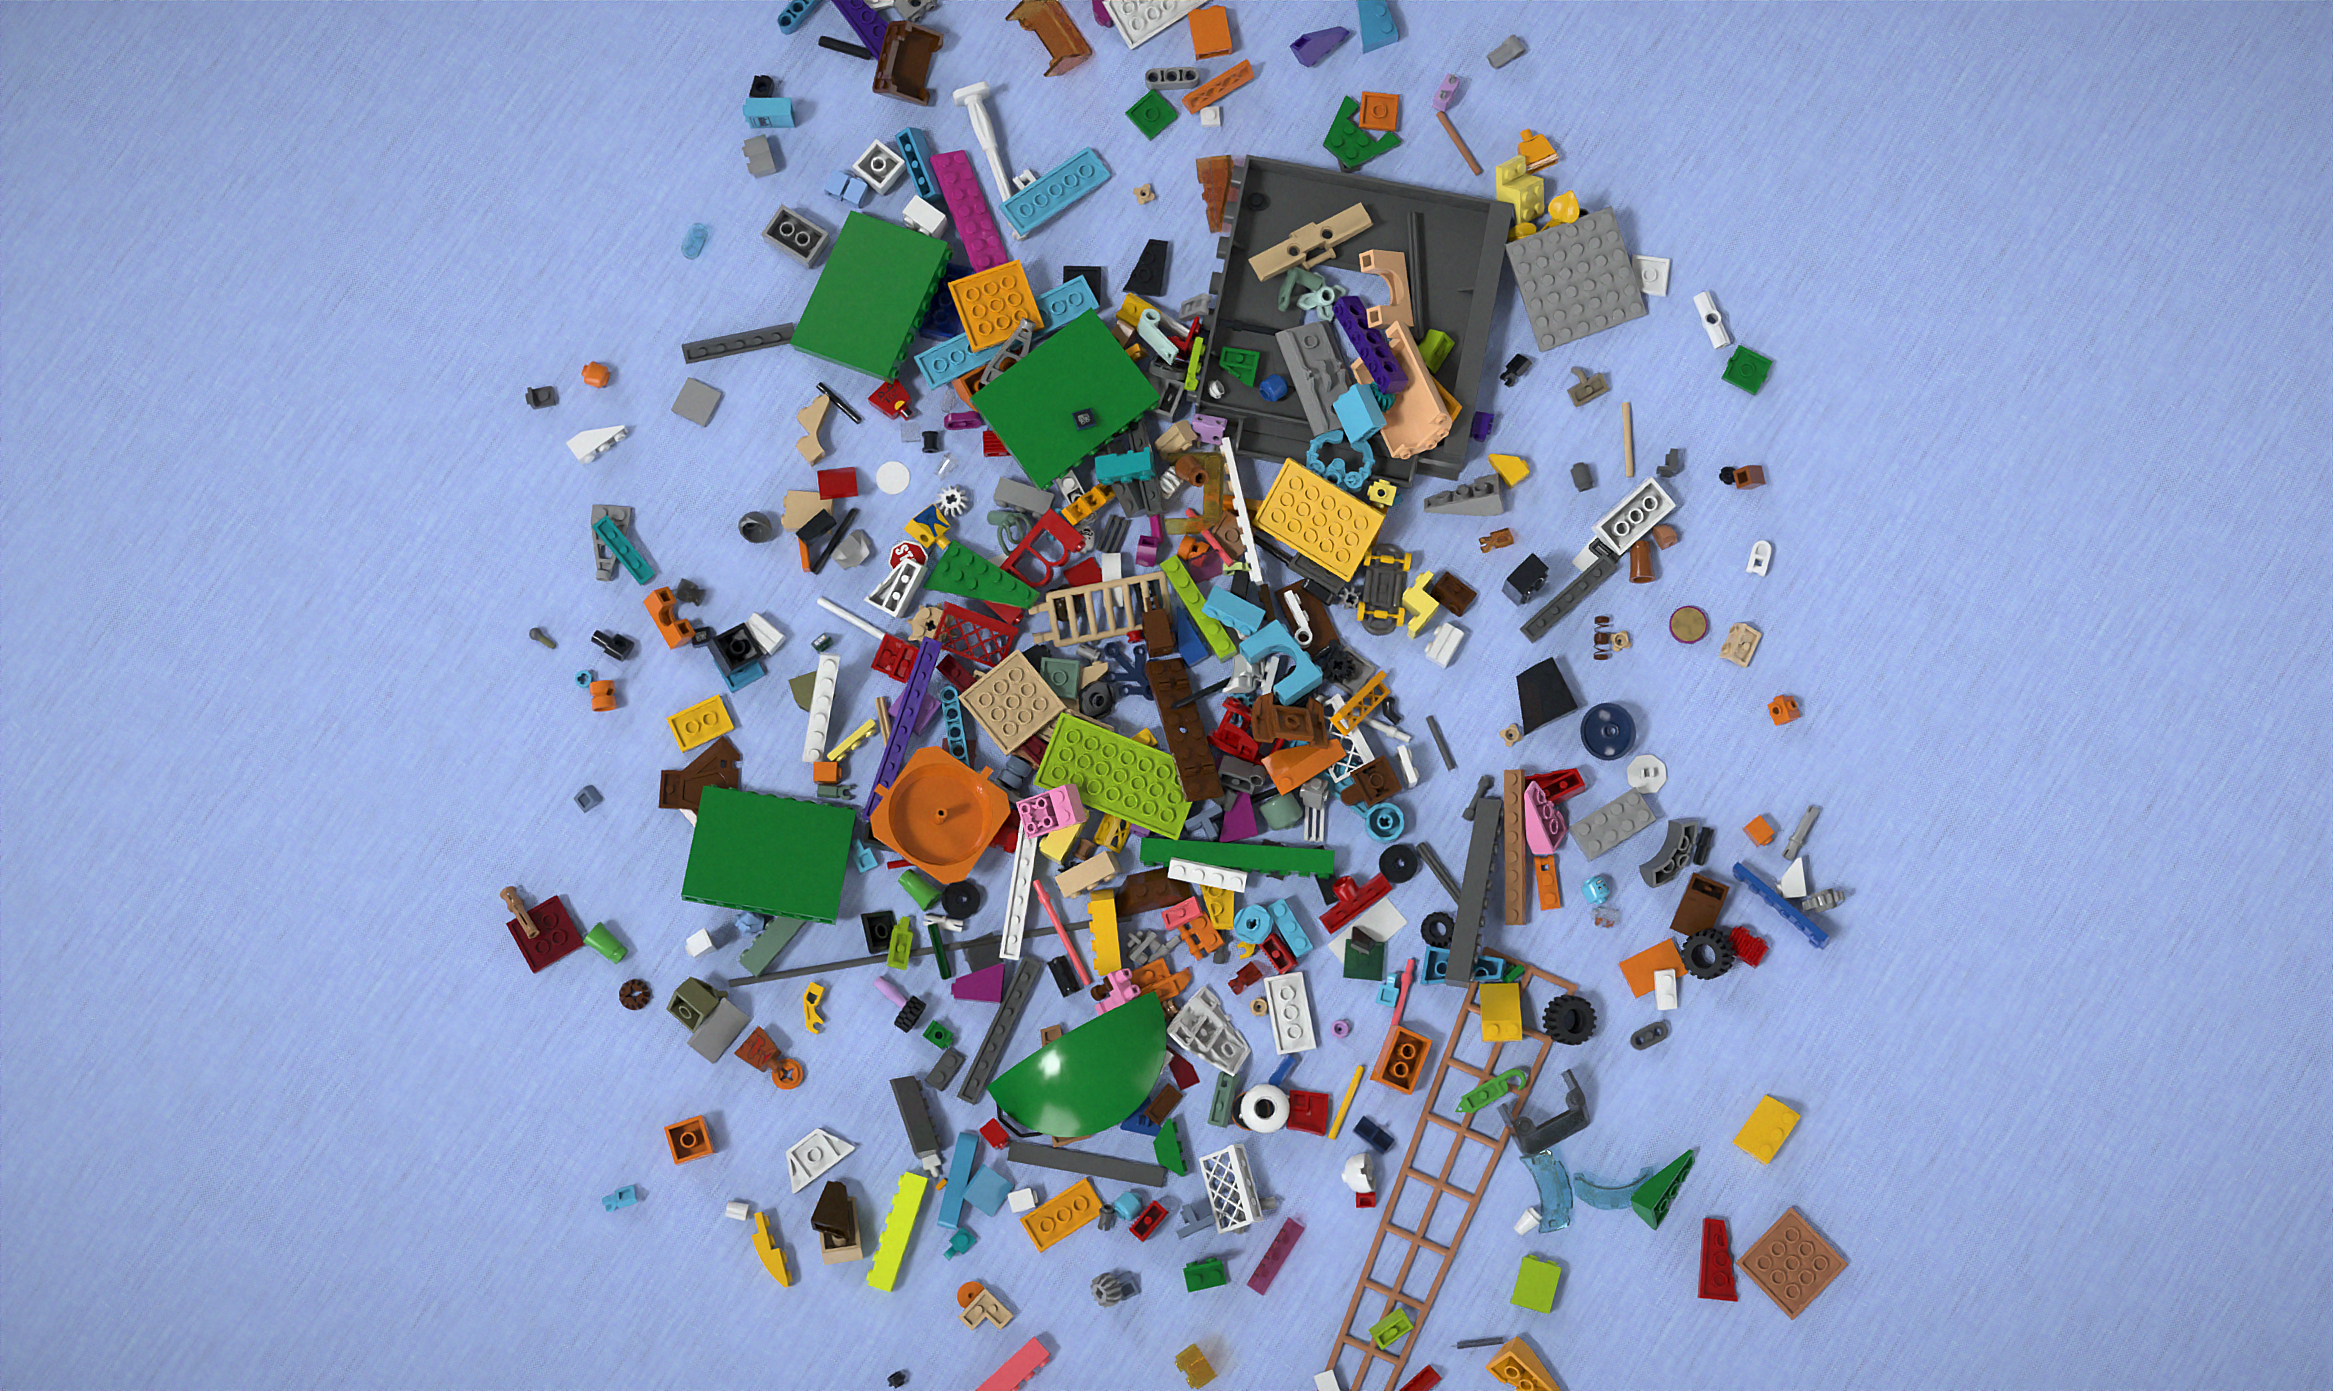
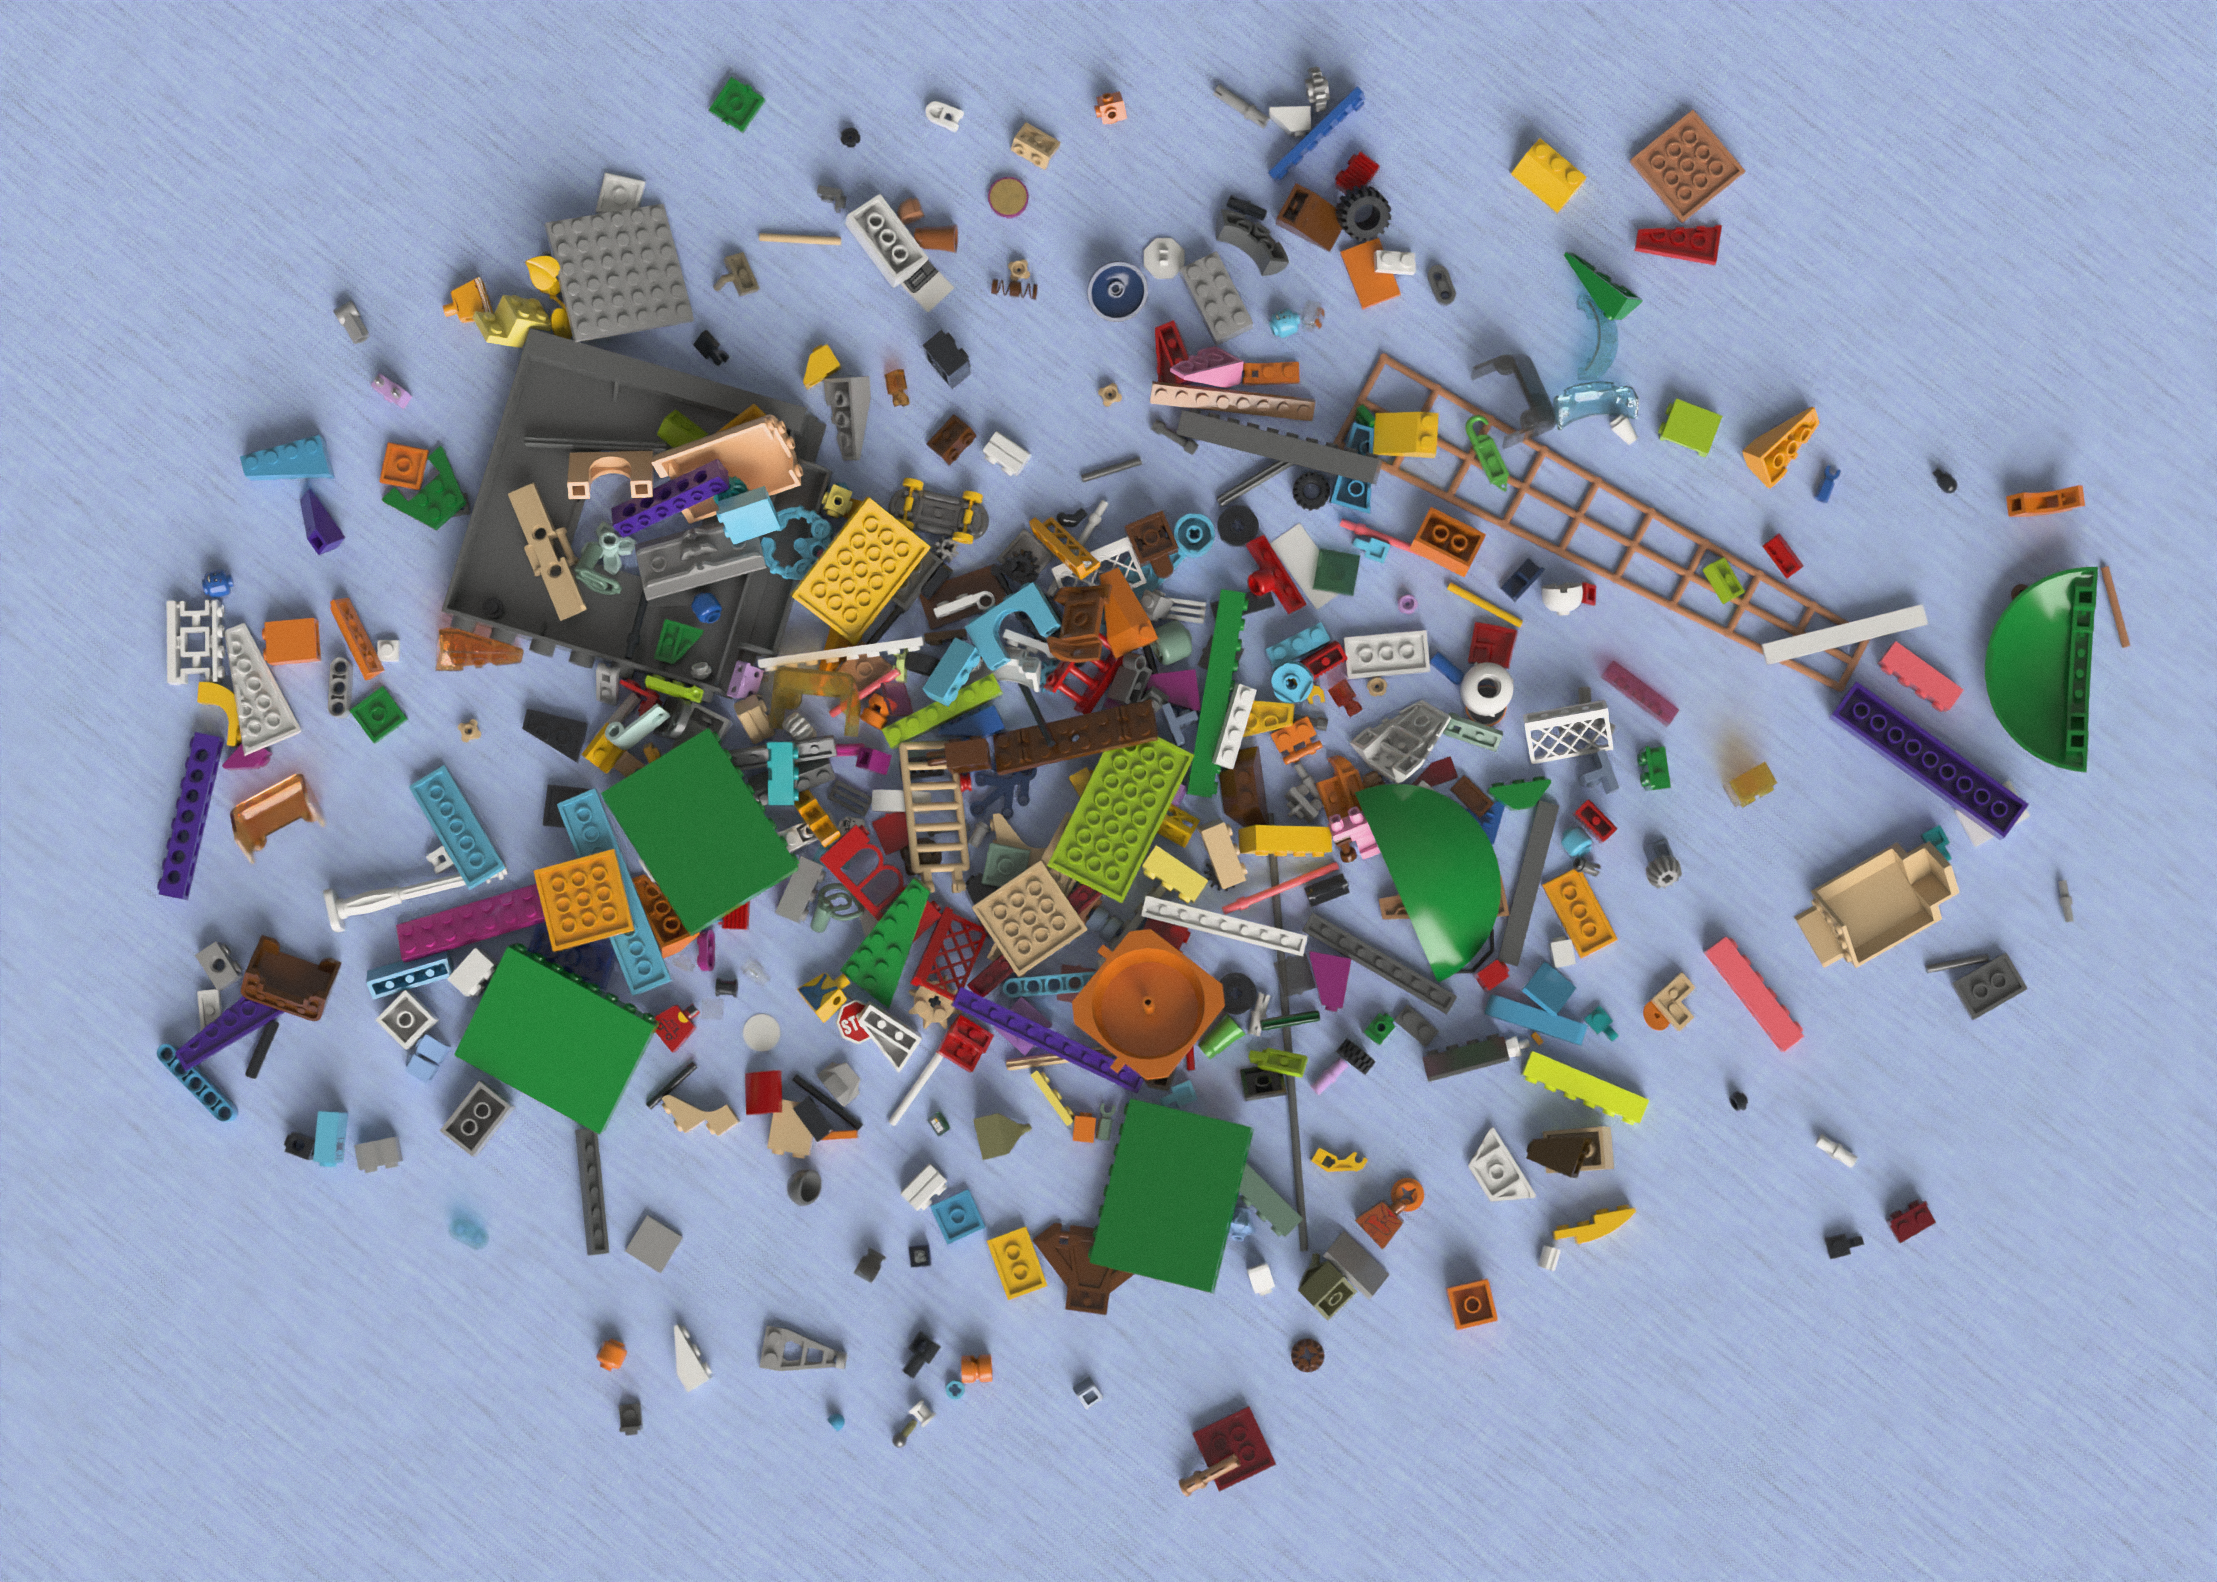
camera: 85 degrees left, 5 degrees up
bright green plant [583,921,629,965] -> none
teal plate [592,515,655,586] -> none
medium azure plate [602,1185,637,1212] -> none
orange arch [643,586,696,649] -> none
black slope [707,622,763,678] -> none
white plate [802,652,840,763] -> none
white gear [936,485,968,517] -> none
light grey plate [980,318,1036,385] -> none
bright pink slope [1016,784,1087,840] -> none
slope [1072,408,1096,432] -> none
medium nougat bush [1072,838,1096,861] -> none
black plate [1078,680,1116,720] -> none
coral plate [1161,896,1203,931] -> none
dark orange plant [1175,455,1209,487] -> none
red slope [1221,722,1258,762] -> none
pearl dark grey piece [1351,926,1376,955] -> none
white plate [1395,745,1419,789] -> none
light yellow bracket [1402,570,1439,640] -> none
nougat bar [1436,111,1482,176] -> none
dark grey piece [1451,1337,1508,1349] -> none
dark purple brick [1470,411,1494,442] -> none
black wedge [1516,657,1578,736] -> none
dark grey plate [1519,553,1617,644] -> none
black tyre [1542,995,1597,1046] -> none
dark grey brick [1570,462,1594,492] -> none
white piece [1693,291,1730,350] -> none
dark orange brick [1733,465,1766,490] -> none
orange brick [1742,815,1775,847] -> none
none -> dark azure hinge [827,1413,845,1432]
none -> white bush [909,1399,936,1427]

